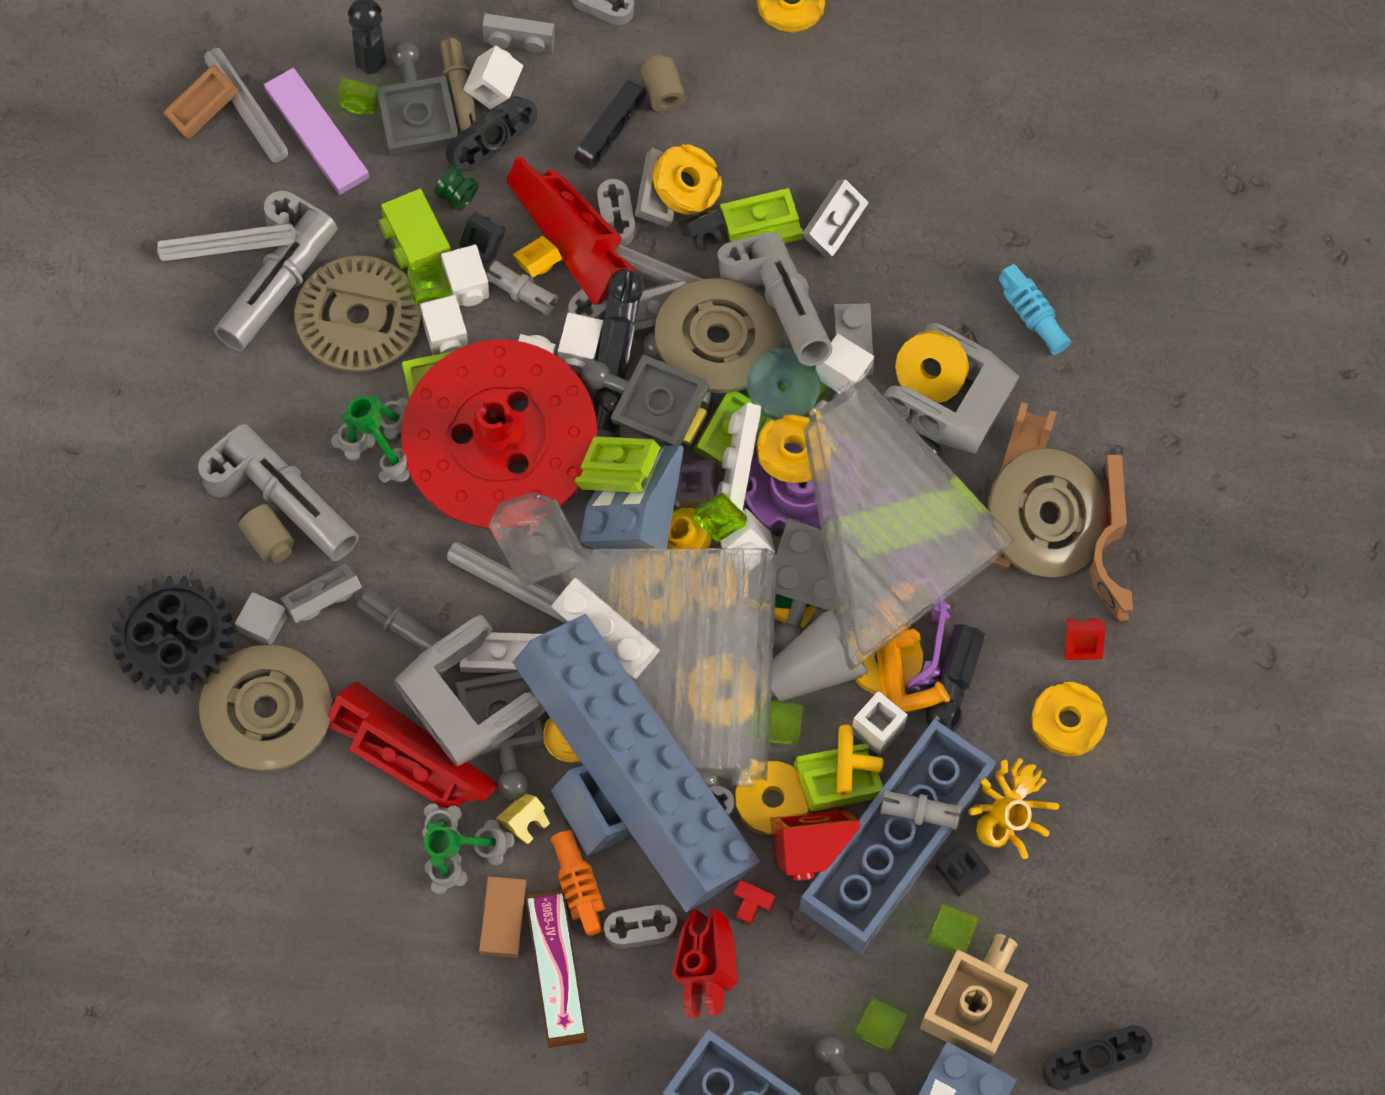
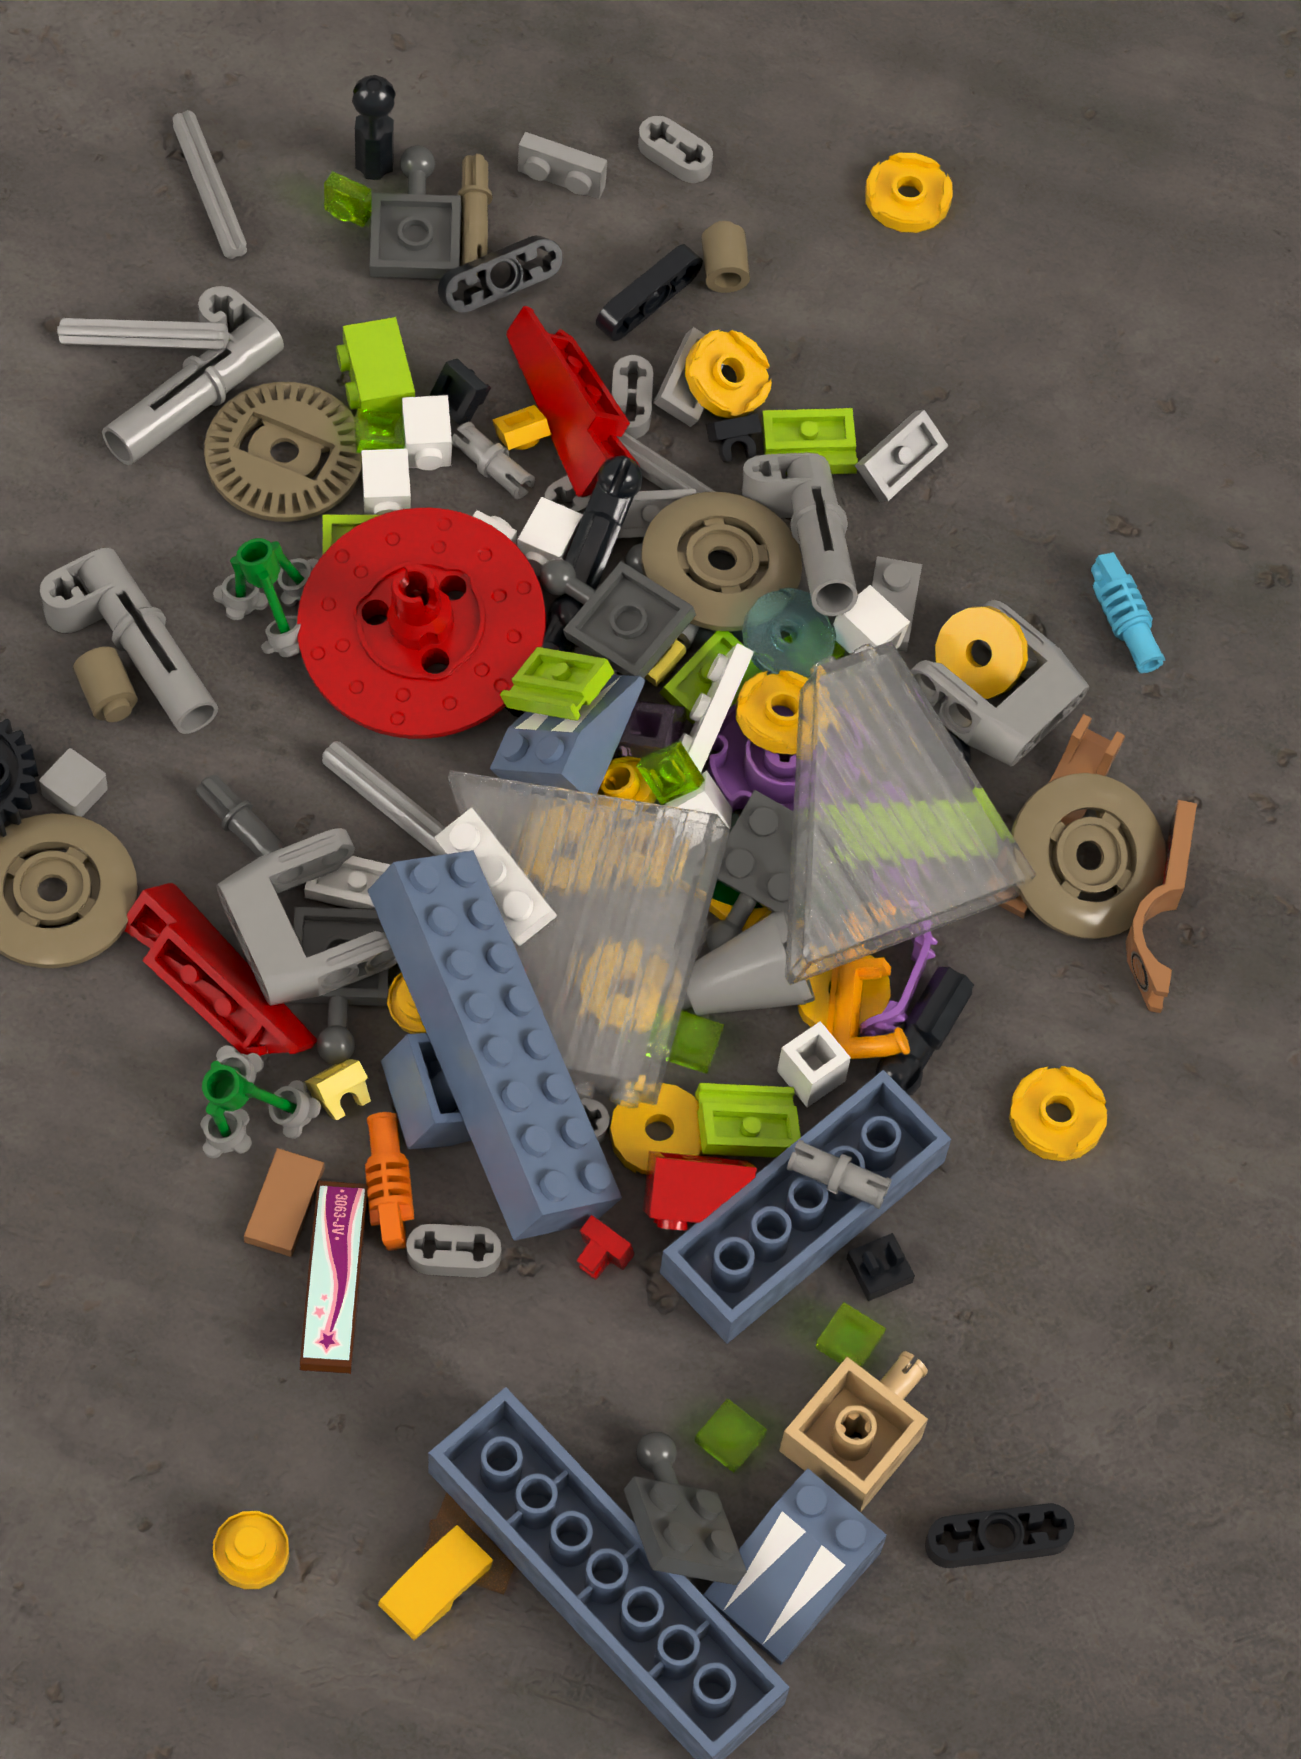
camera: 10 degrees right, 5 degrees down
medium nougat tile [163,64,239,140] -> none
lavender tile [263,67,370,195] -> none
light grey plate [279,563,362,623] -> none
dark green wheel [434,165,479,211] -> none
white brick [463,46,524,110] -> none
clear slope [489,492,590,587] -> none
red hinge [672,907,738,1018] -> none
yellow piece [837,724,884,796] -> none
yellow animal [968,758,1059,859] -> none
red tile [1064,618,1106,660] -> none

